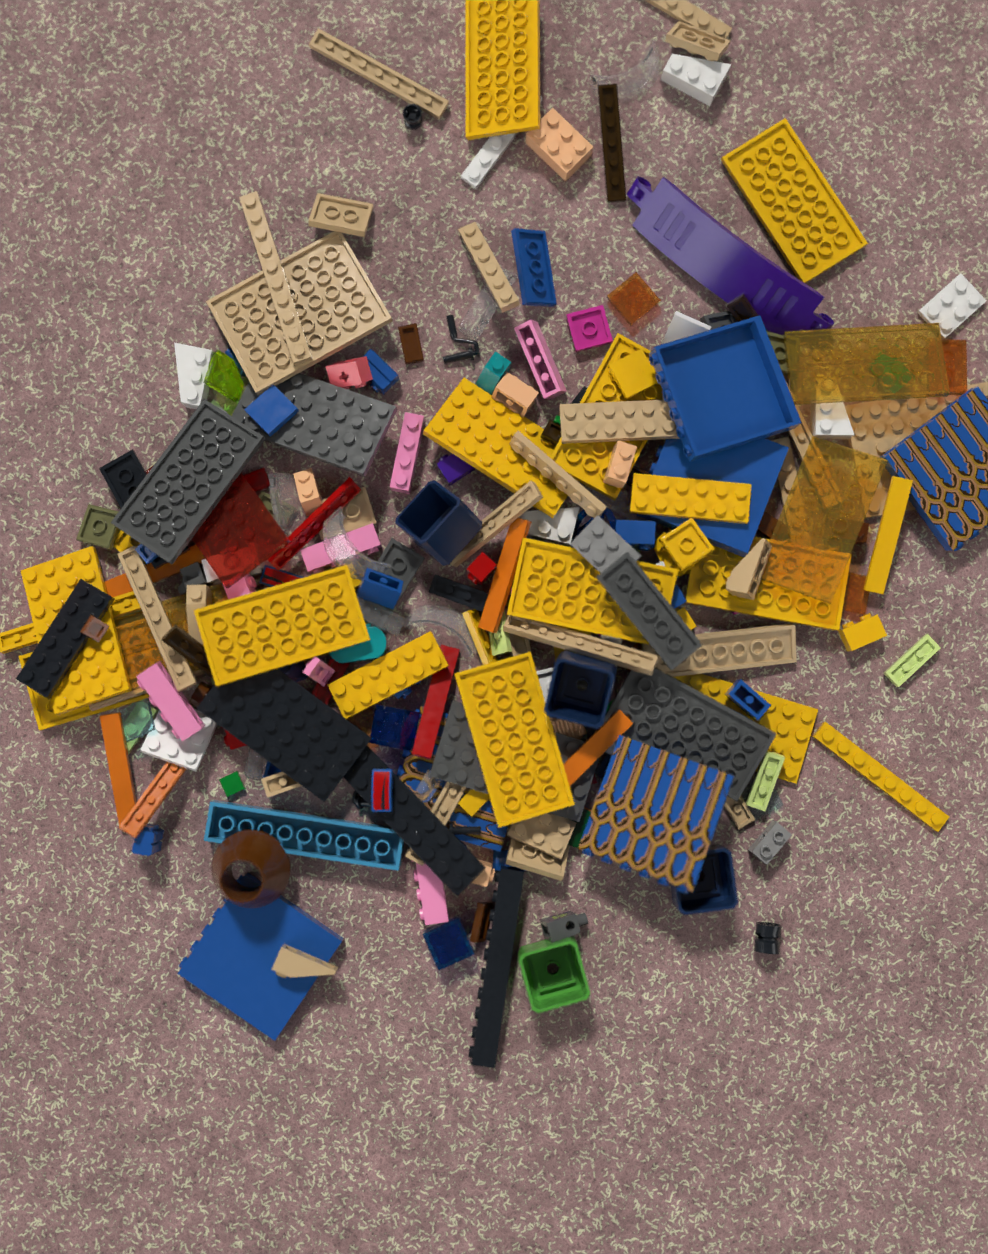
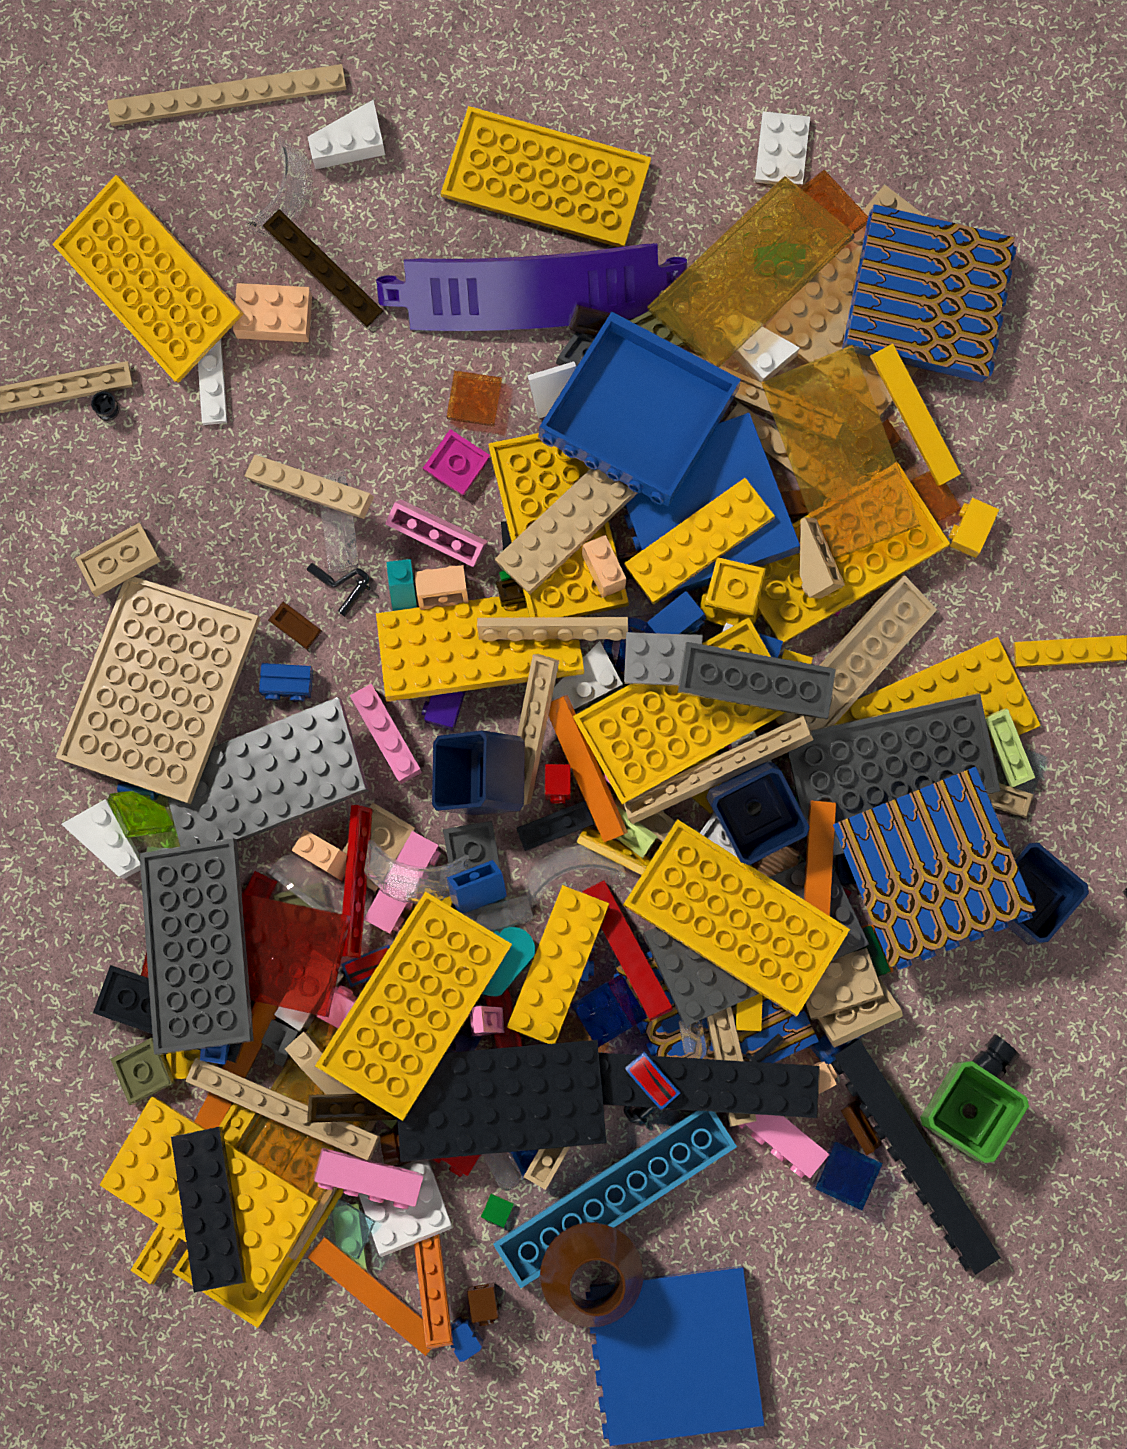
camera: 40 degrees left, 5 degrees down
dark orange tile [80,615,109,643] -> none
tan plate [239,191,313,366] -> none
blue tile [244,385,299,437] -> none
tan slope [272,944,338,978] -> none
coral brick [325,356,373,389] -> none
blue tile [511,228,557,307] -> none
dark grey torso [539,911,588,943] -> none
yellow tile [608,349,658,400] -> none
tan plate [665,21,731,61] -> none
blue brick [724,679,771,720] -> none
light grey brick [748,820,792,865] -> none
yellowish green plate [884,634,941,687] -> none
none -> reddish brown brick [467,1282,500,1326]
none -> black wheel [972,1034,1020,1079]

